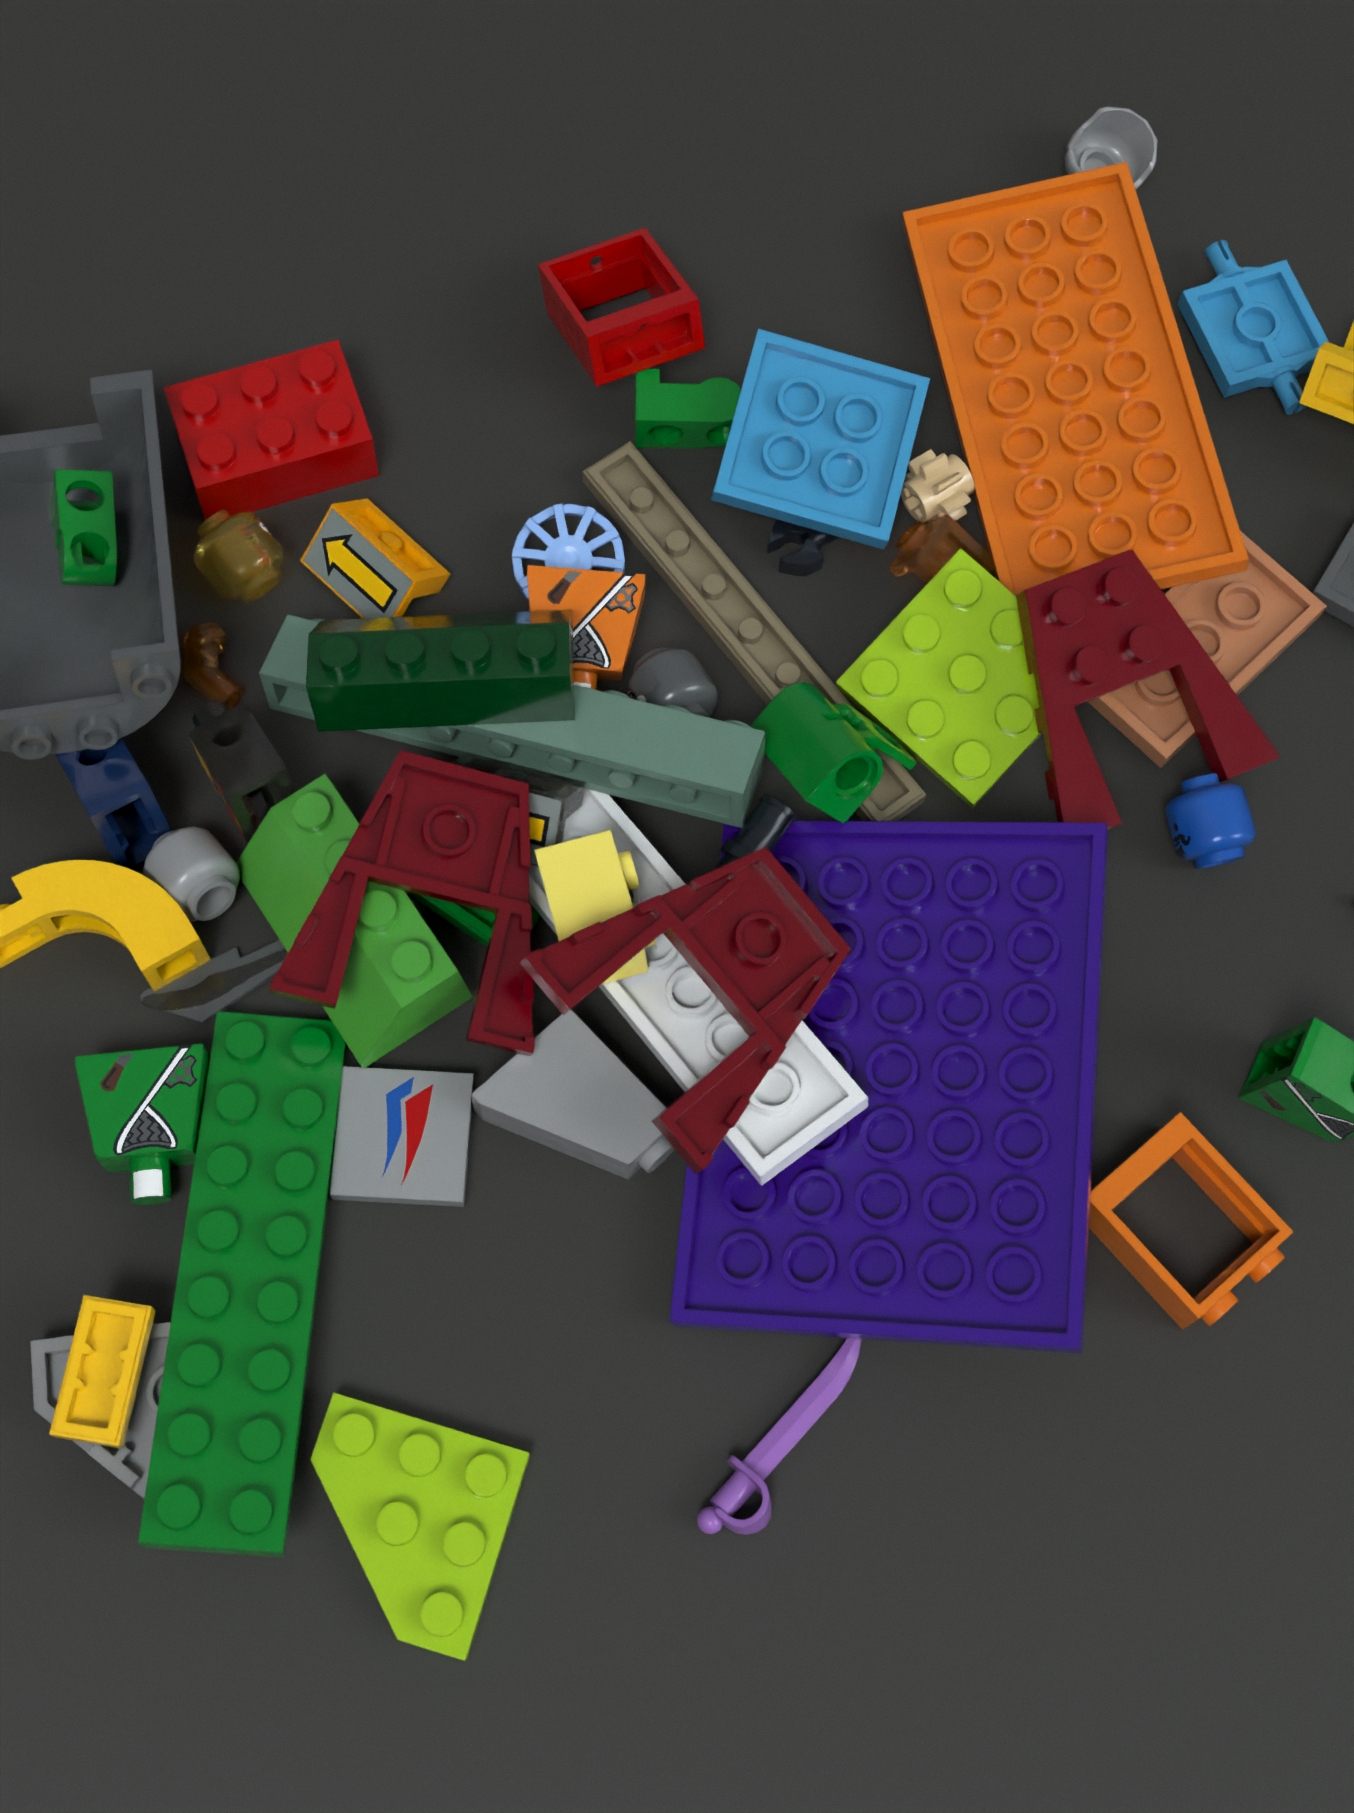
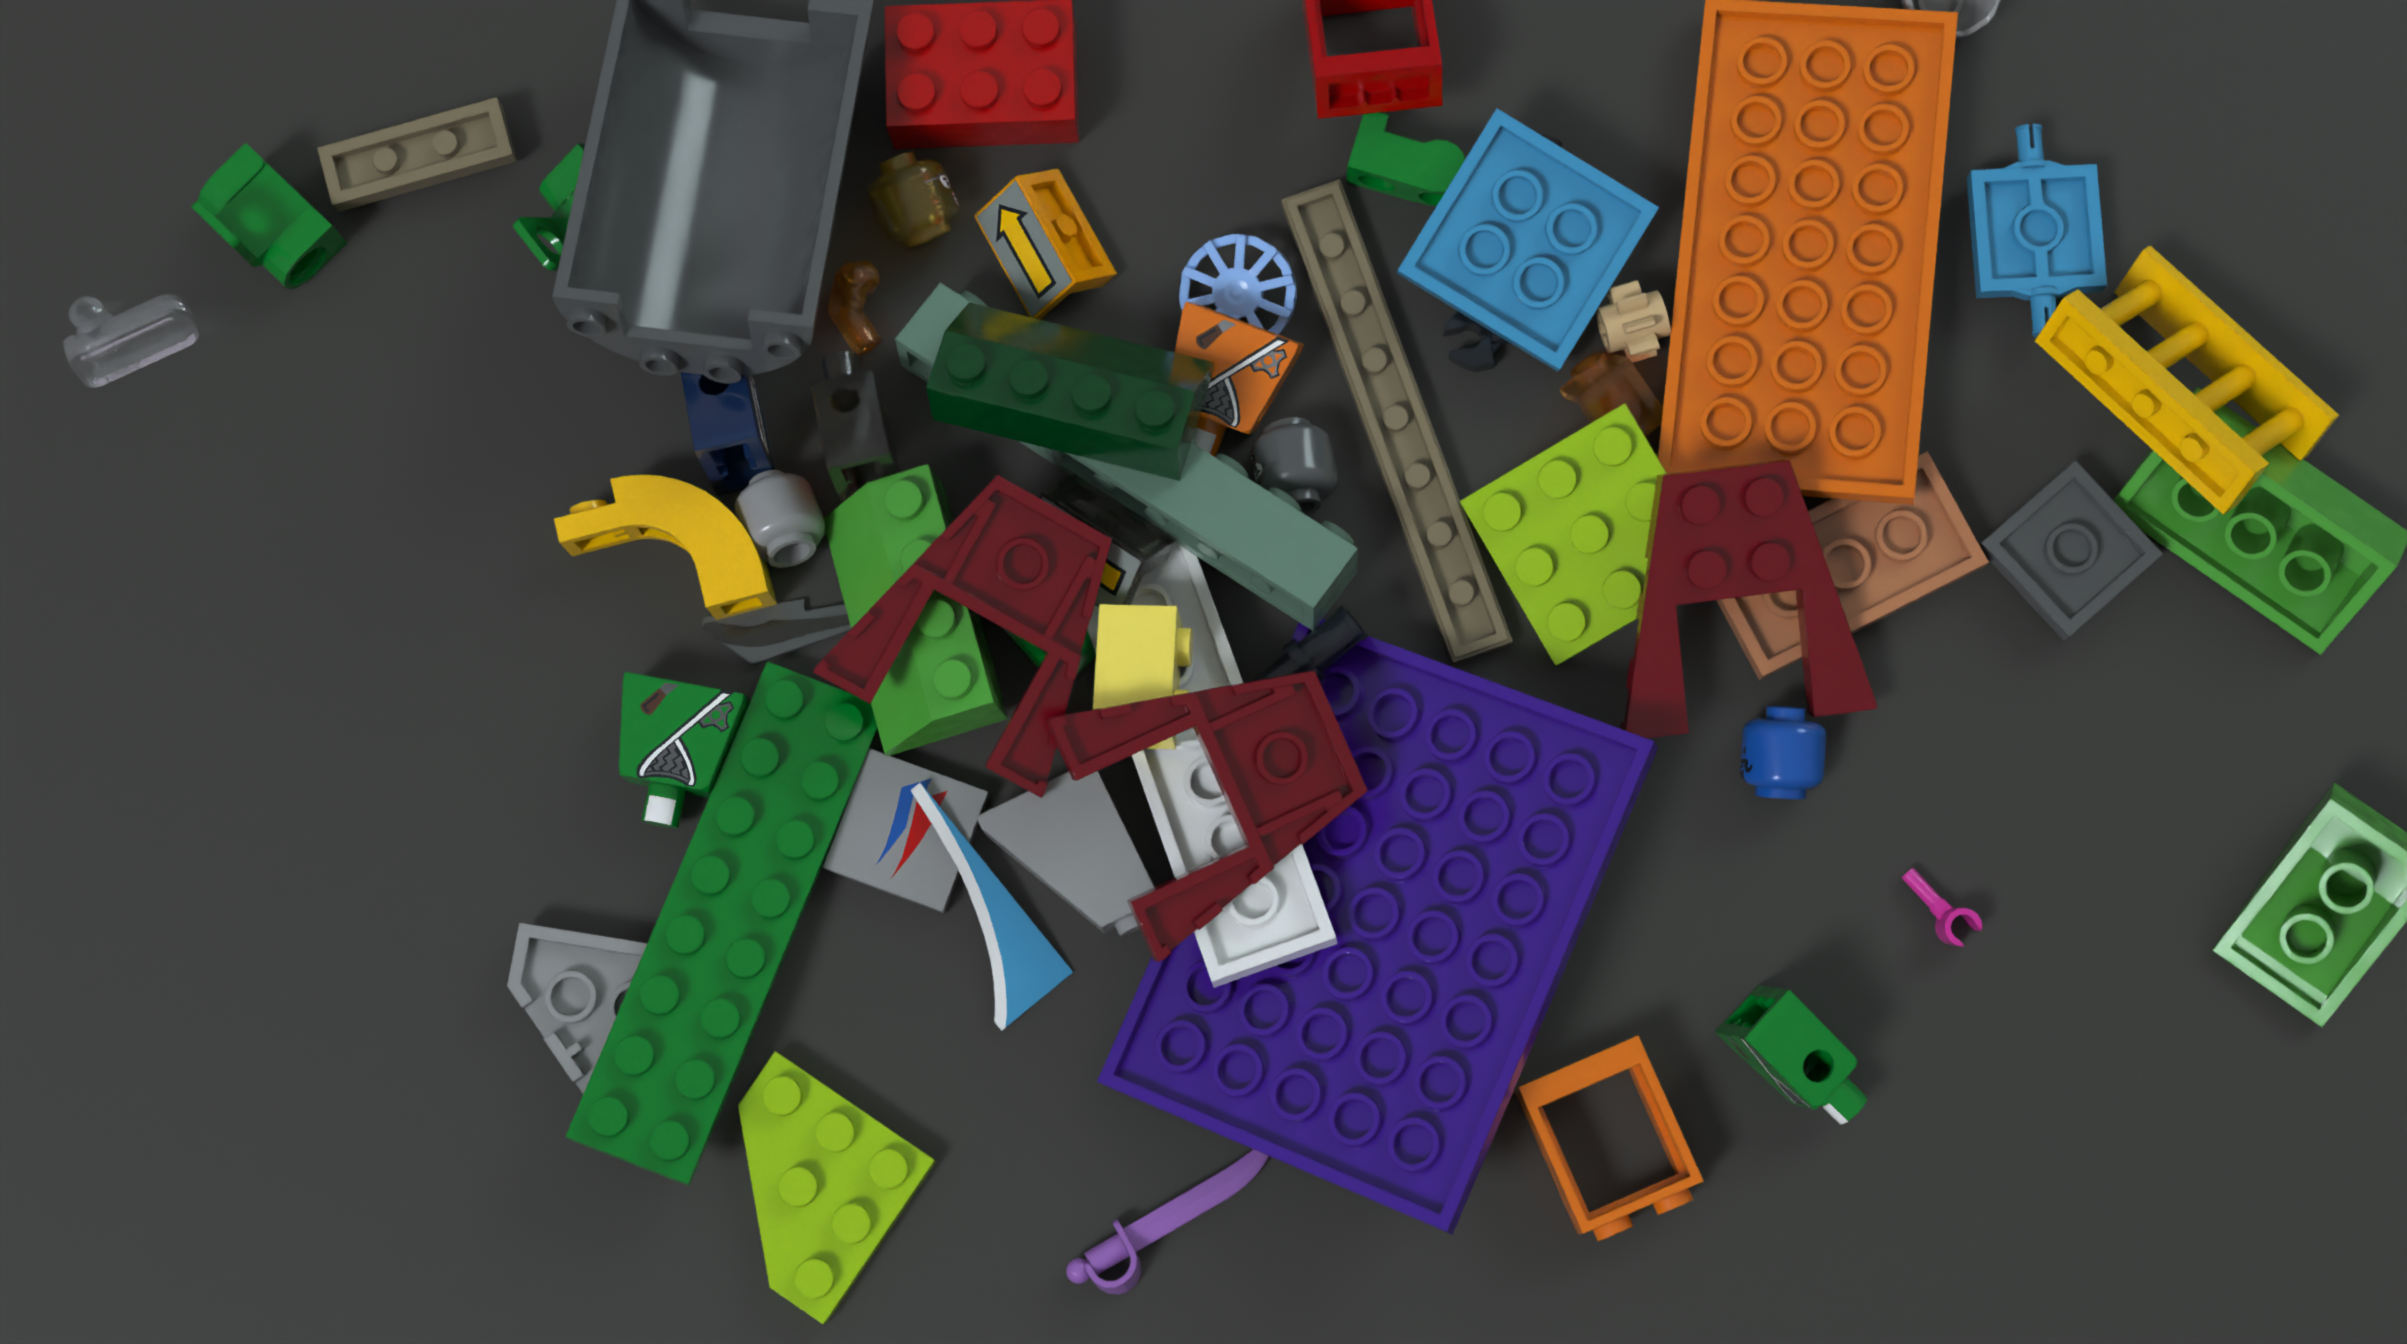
camera: 30 degrees right, 10 degrees up
yellow plate [49,1295,156,1449] -> none
green leg [50,469,117,586] -> none
green piece [750,682,917,824] -> none
none -> dark azure sticker [910,783,1073,1031]

